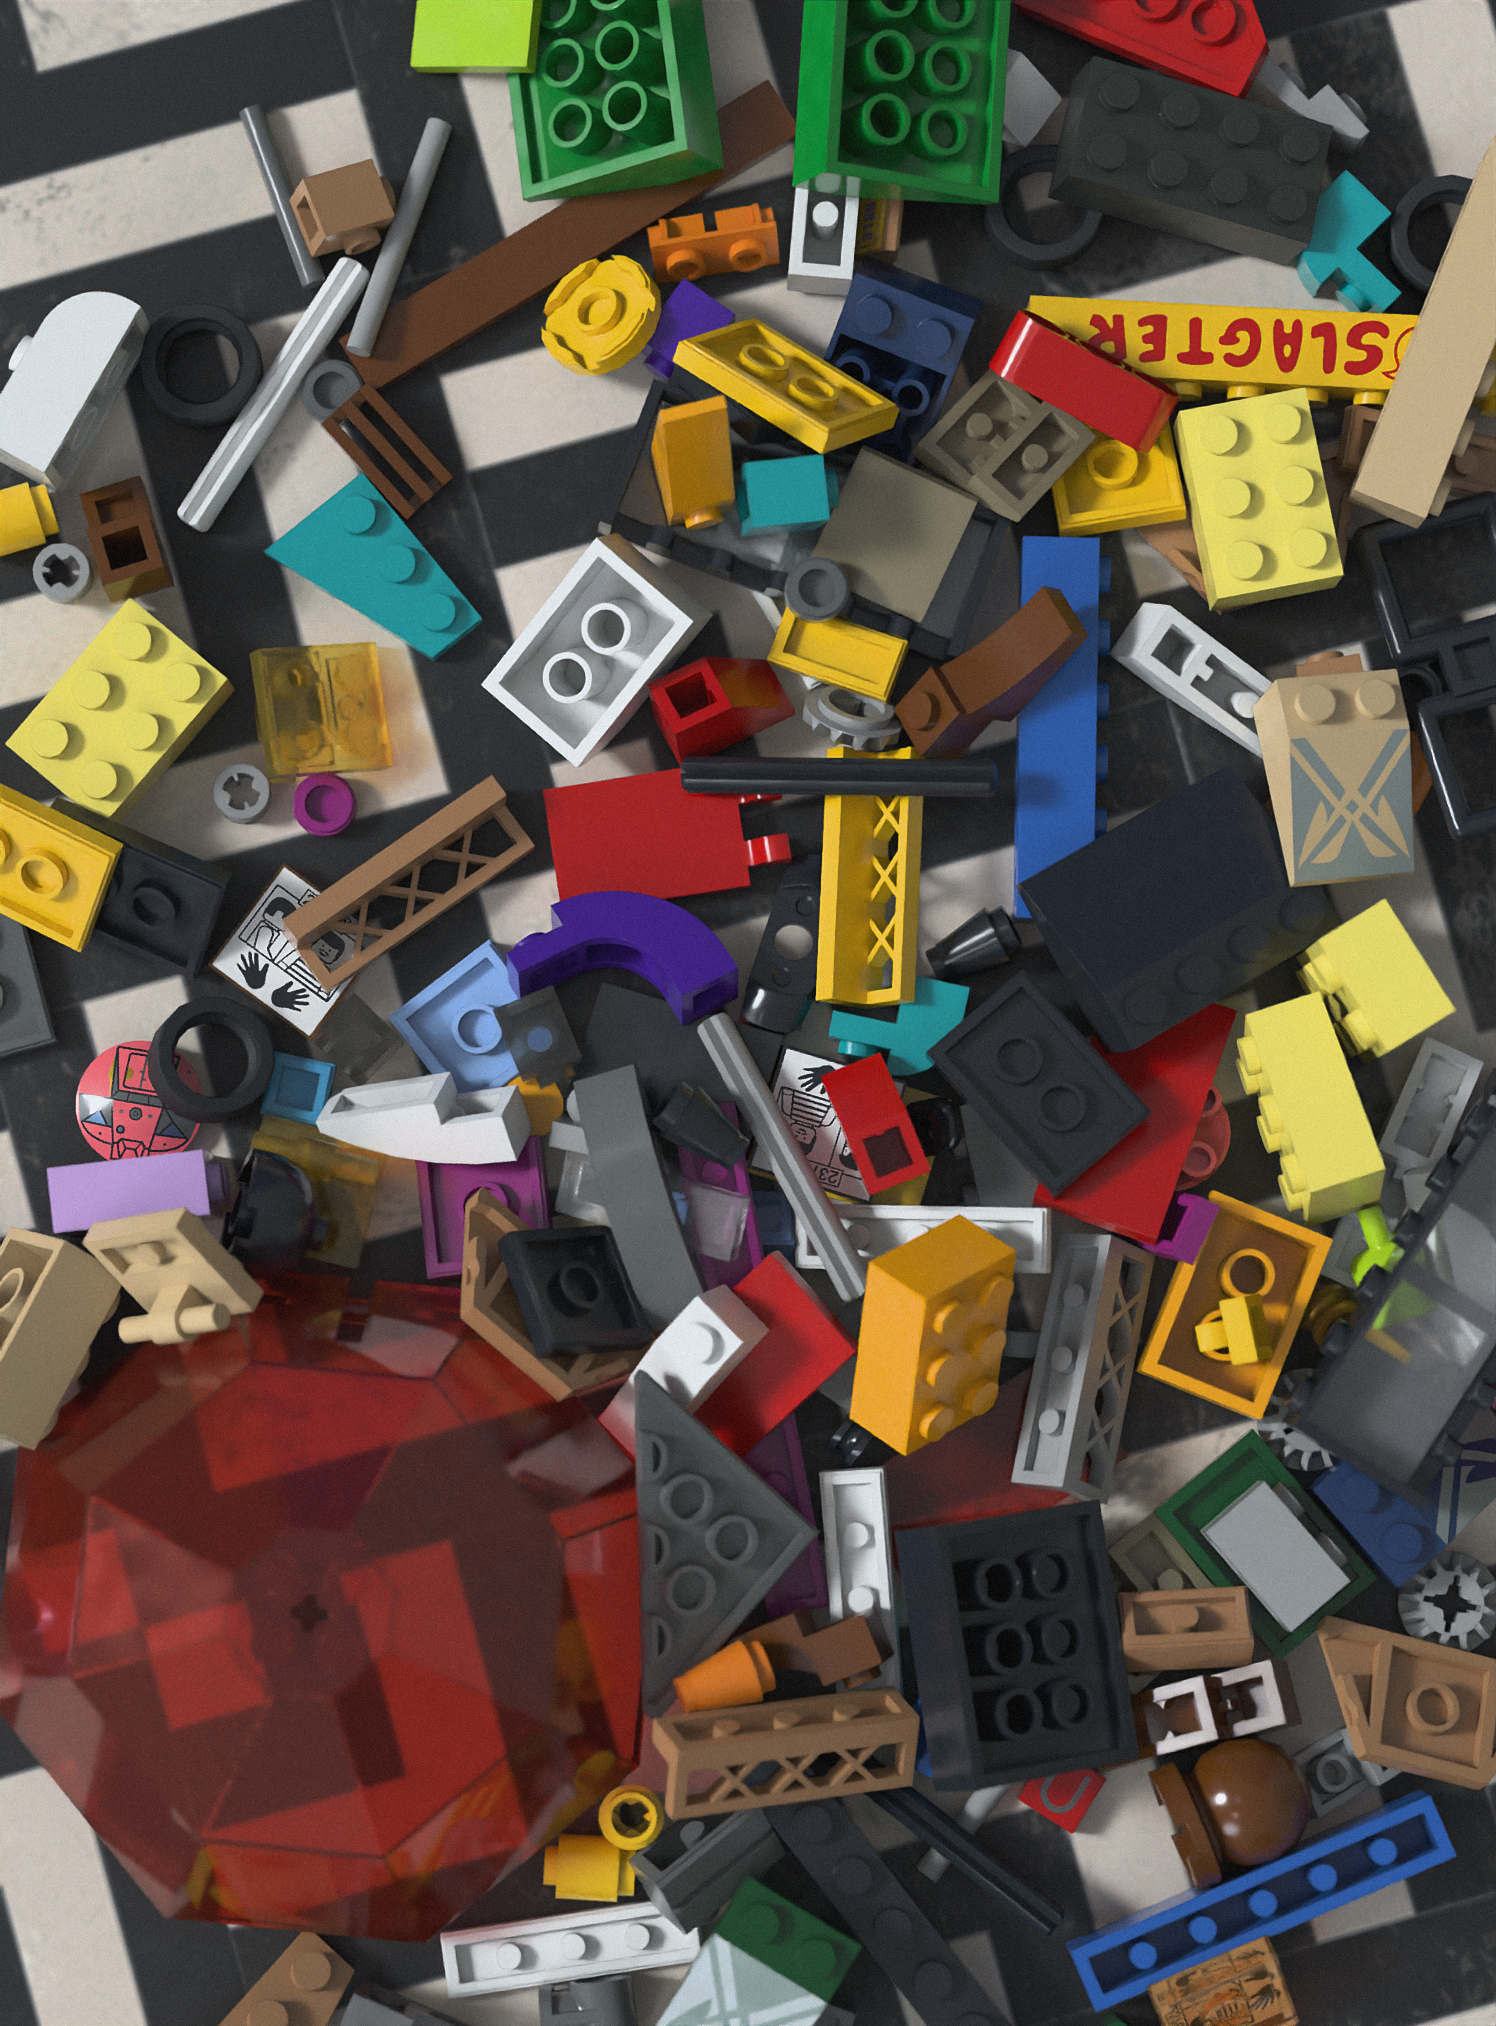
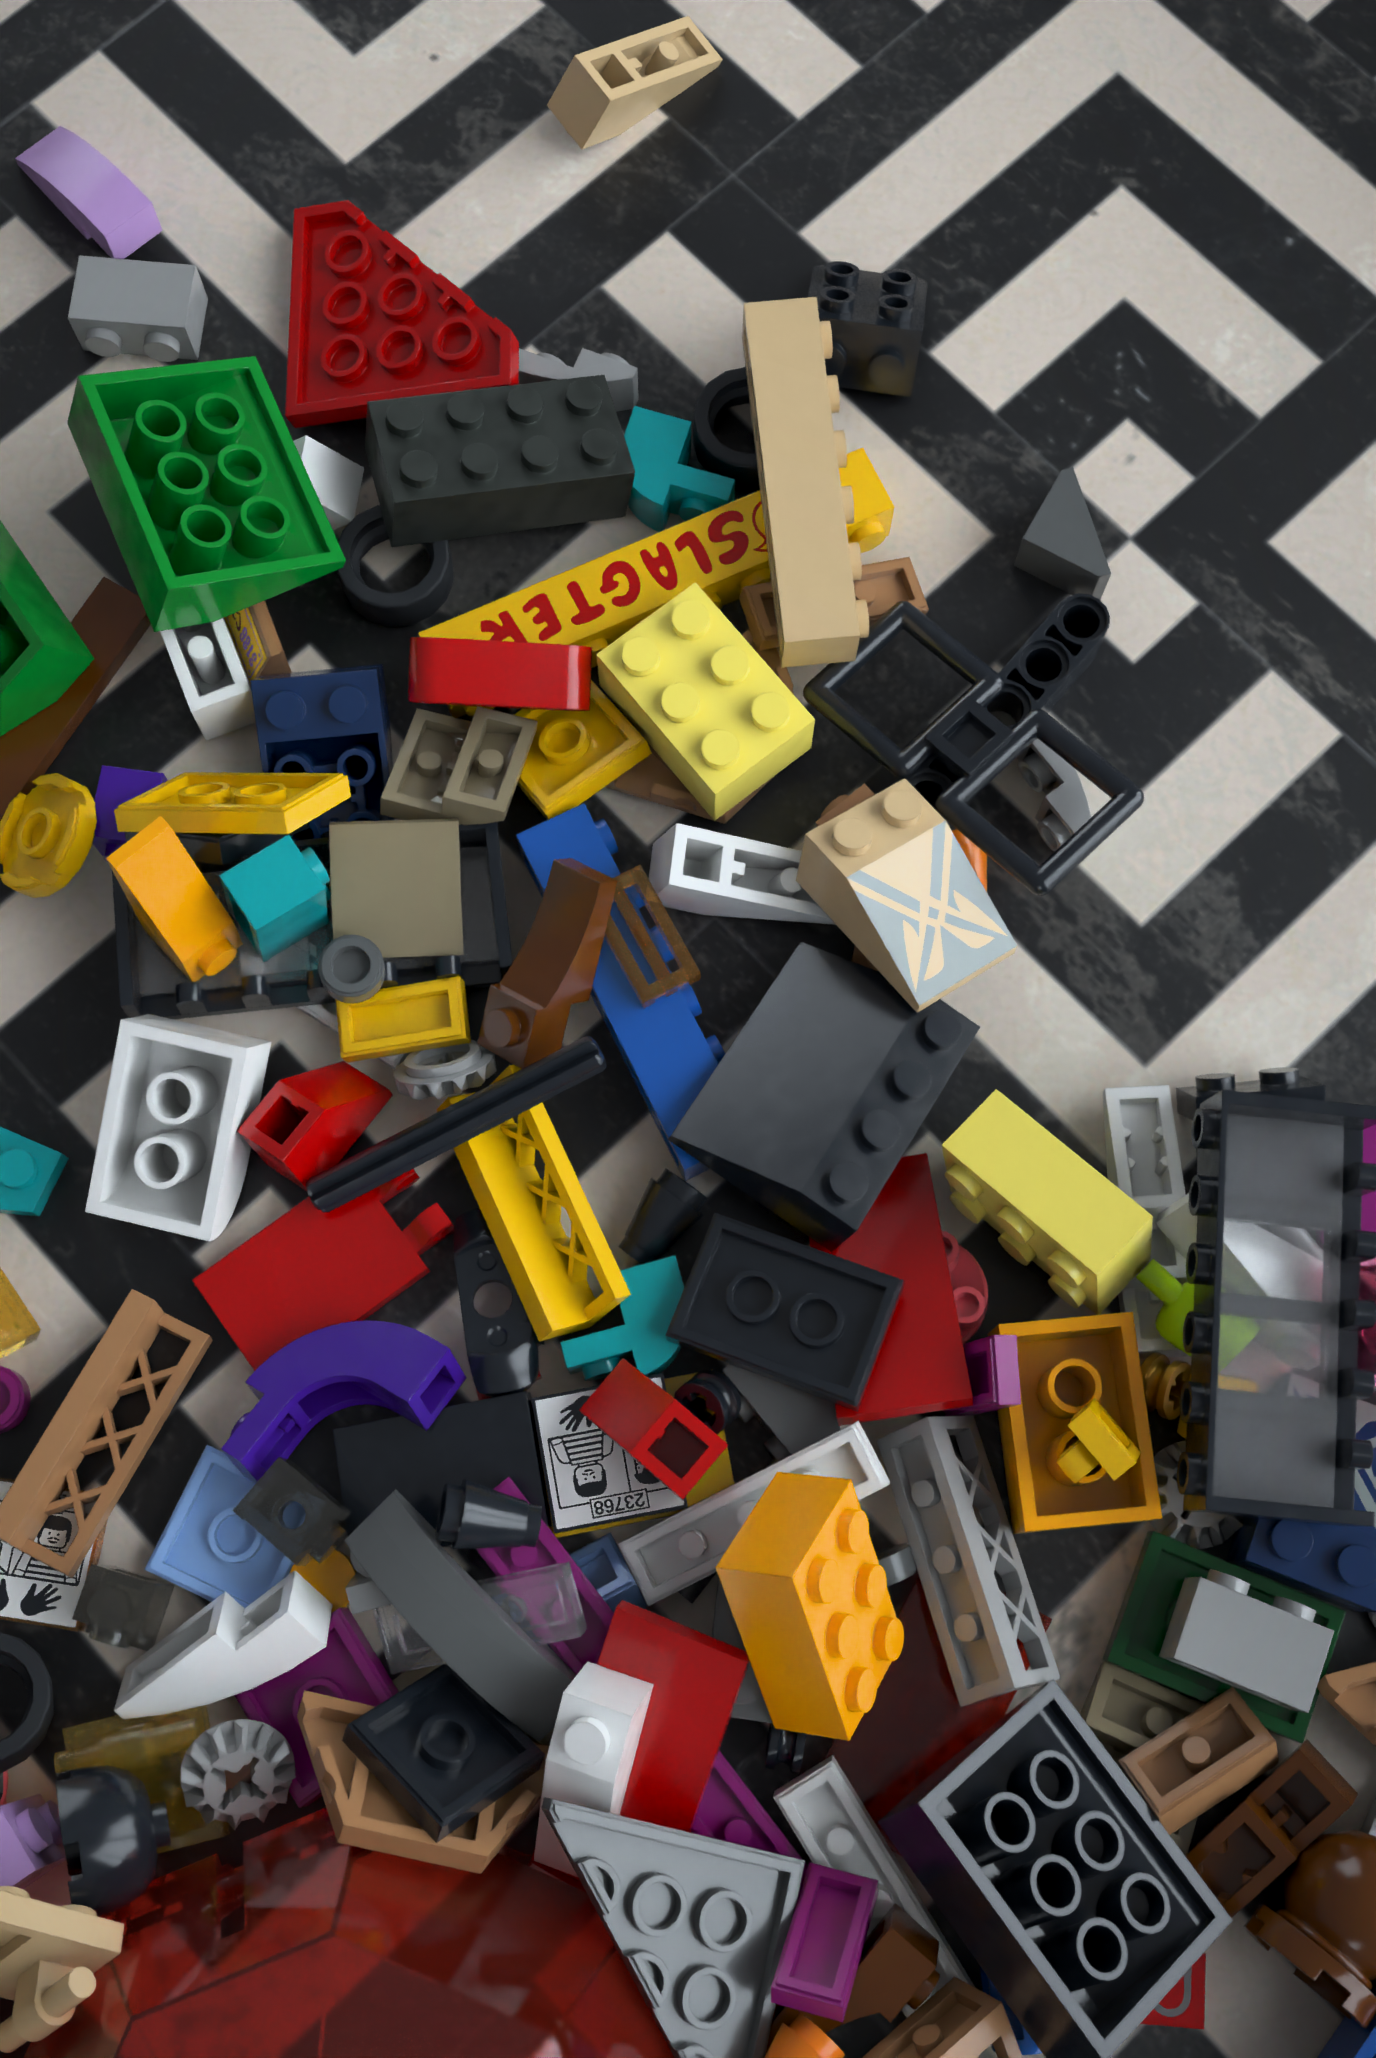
camera: 25 degrees left, 10 degrees down
dark azure tile [260,1051,337,1126] -> none
orange hinge [647,203,780,284] -> none
light grey axle [698,1013,868,1303] -> none
light yellow brick [1296,899,1455,1065] -> none
none -> light grey gear [180,1719,296,1830]
none -> clear orange tile [604,864,701,1008]
none -> magenta tile [771,1862,879,2022]

